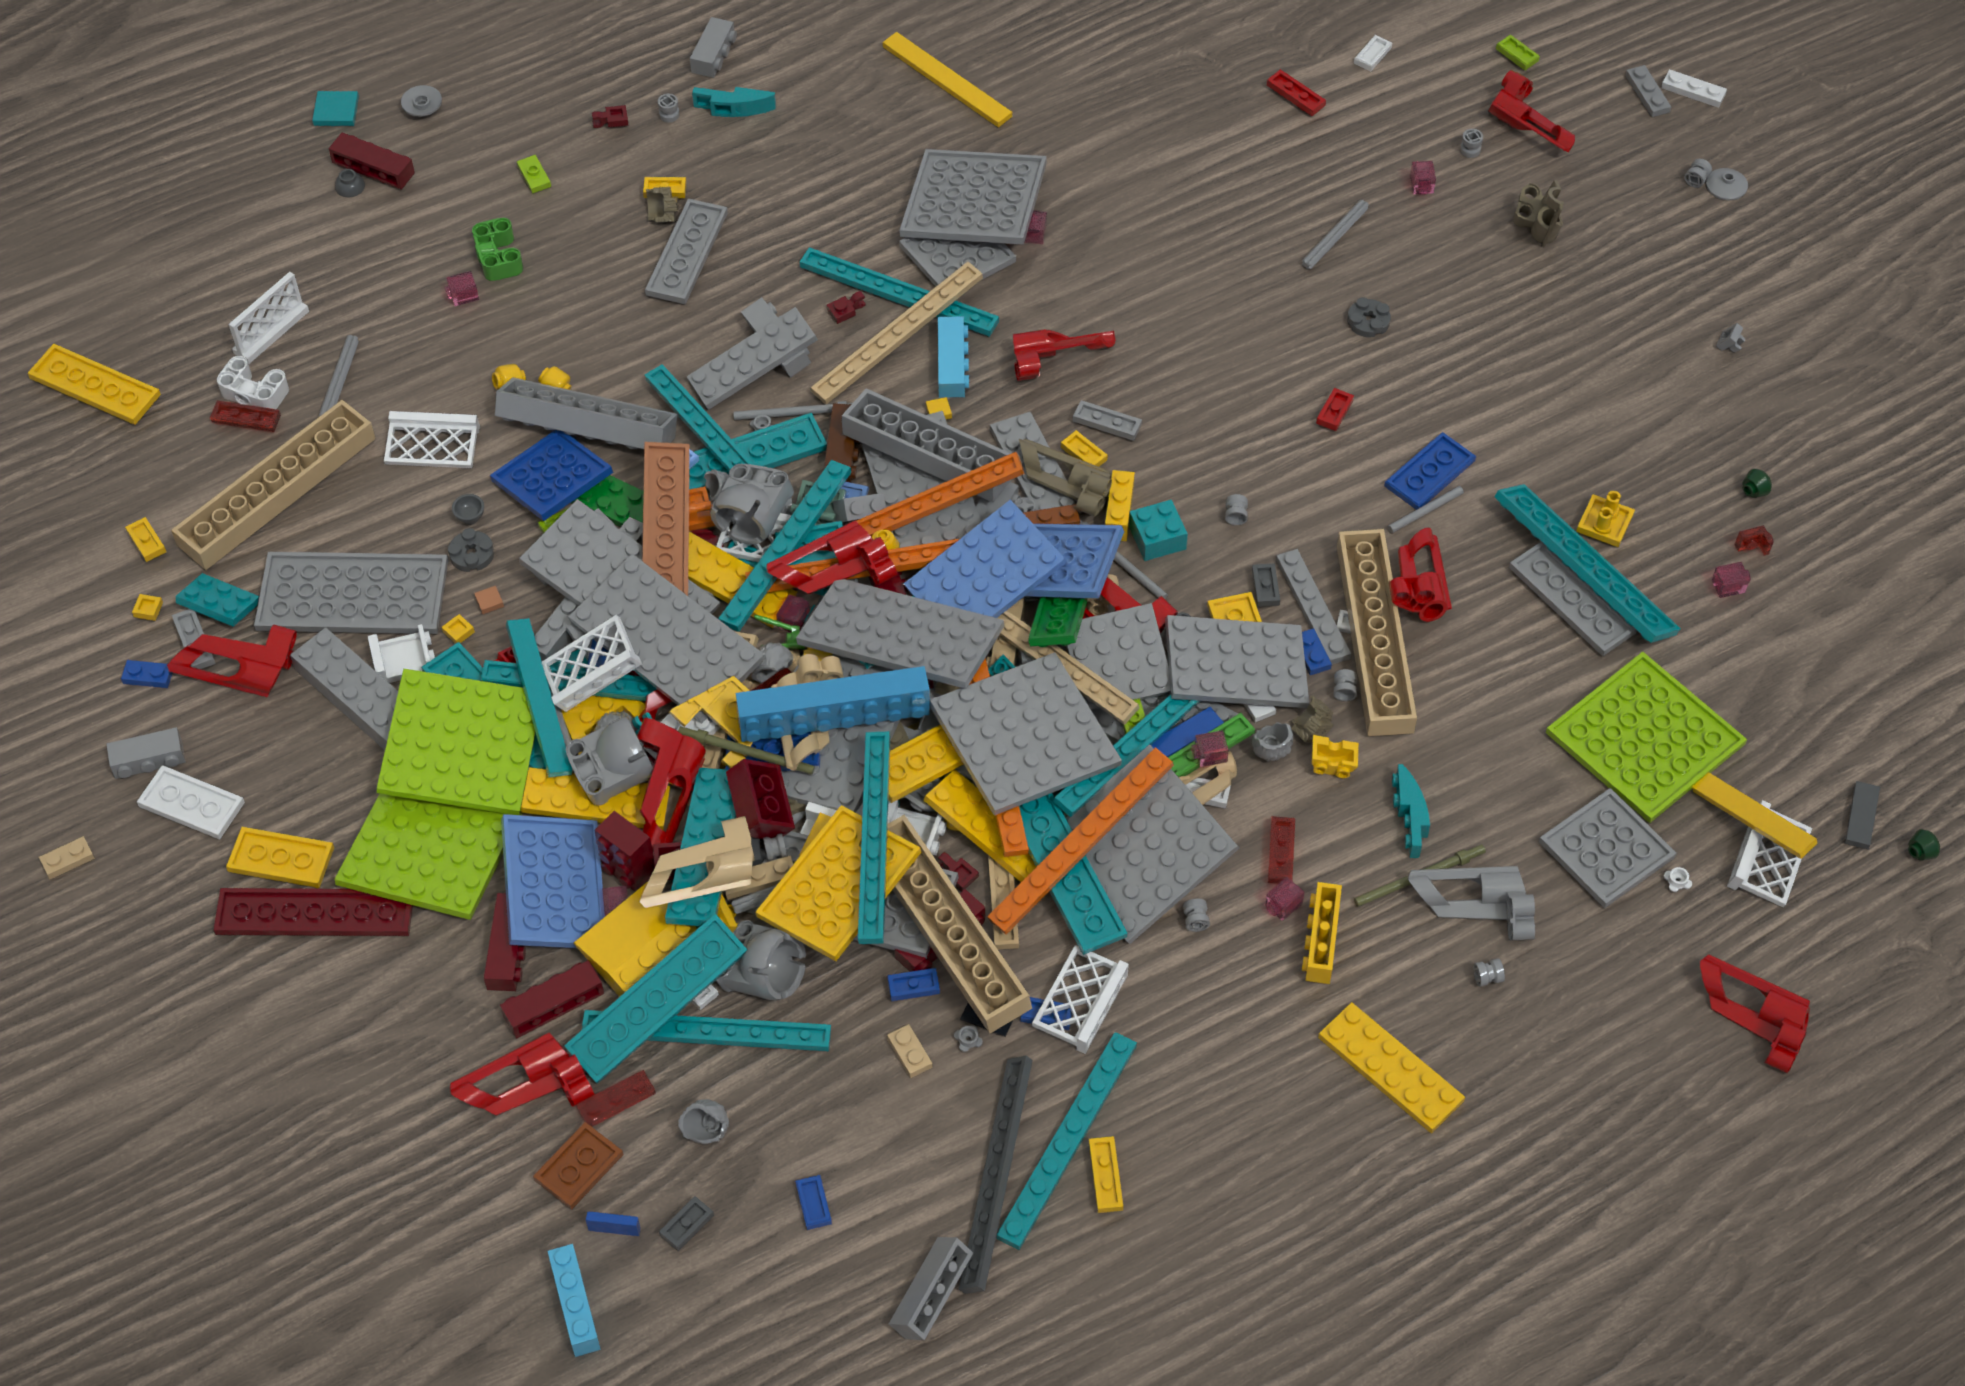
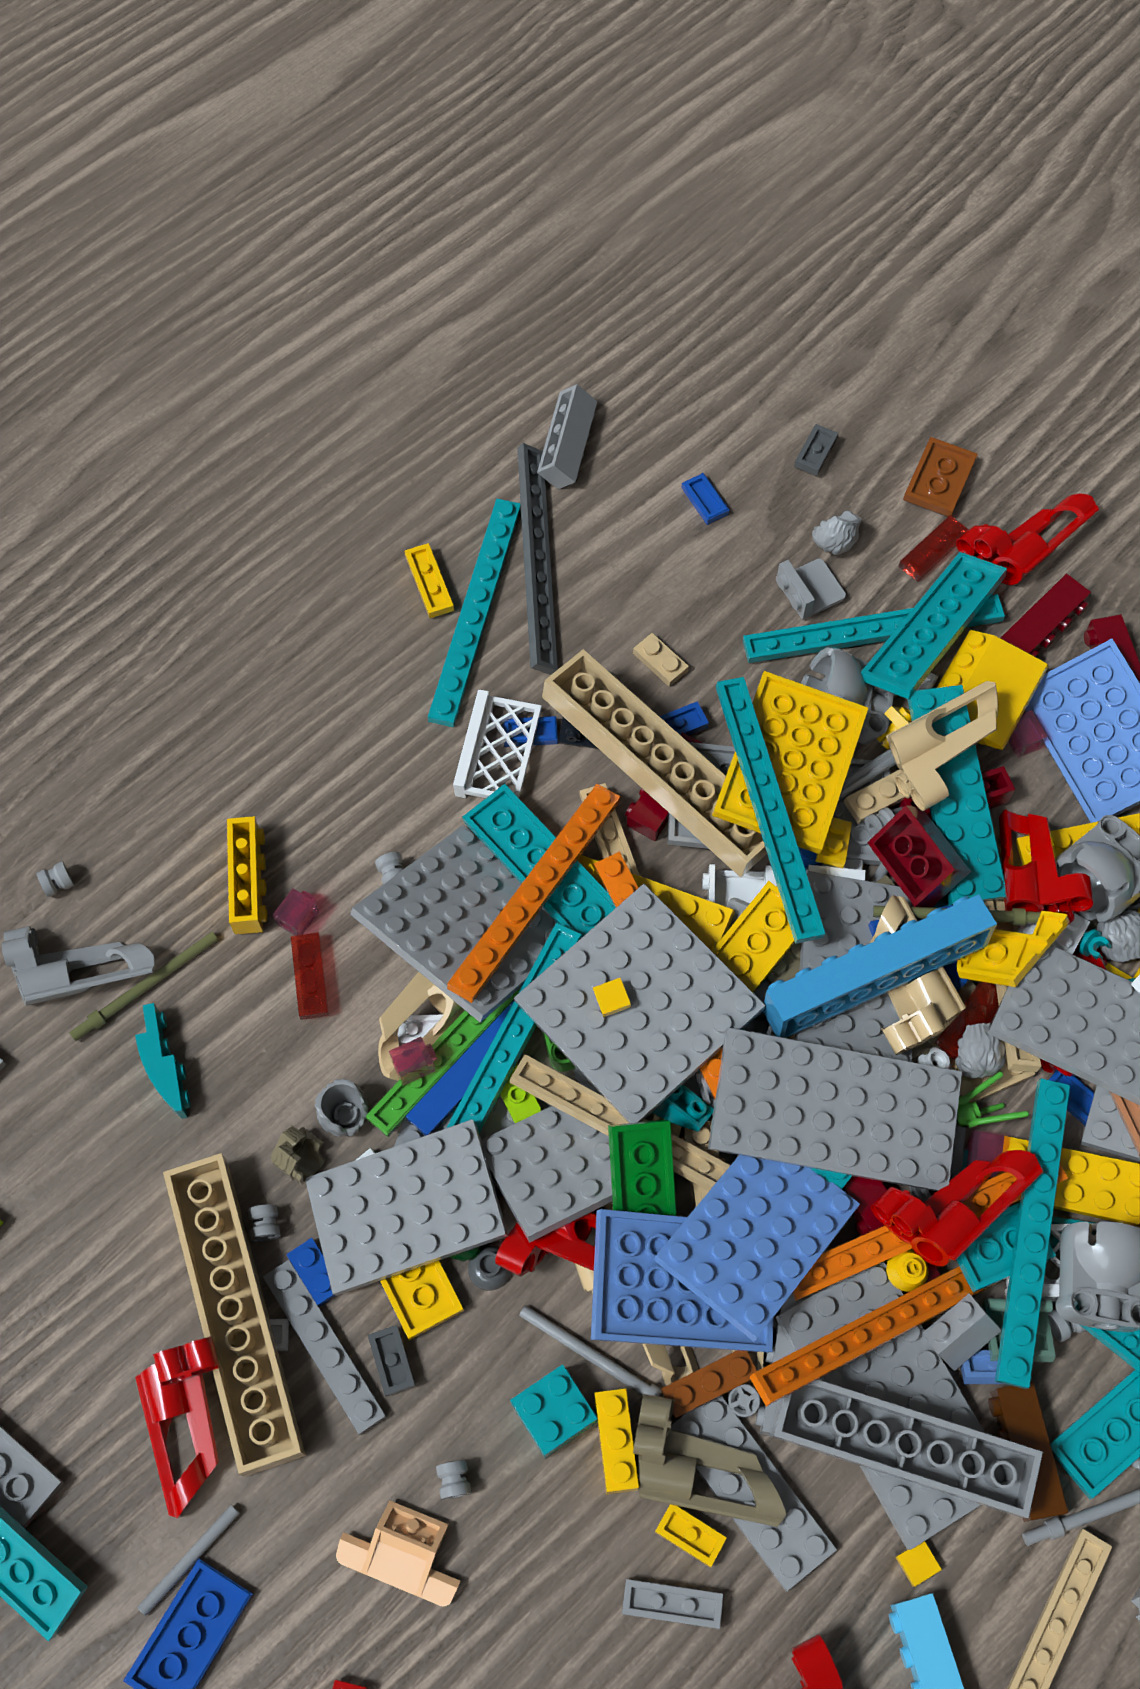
camera: 165 degrees right, 10 degrees up
medium azure brick [548,1244,601,1357] -> none
blue tile [586,1211,641,1236] -> none
dark red brick [594,811,655,892] -> none
dark red plate [938,852,979,892] -> none
yellow cylinder [1312,735,1359,778] -> none
yellow plate [1318,1002,1465,1134] -> none
none -> light nougat plate [336,1500,460,1606]
none -> yellow tile [593,977,631,1017]
none -> light grey bracket [776,559,846,620]

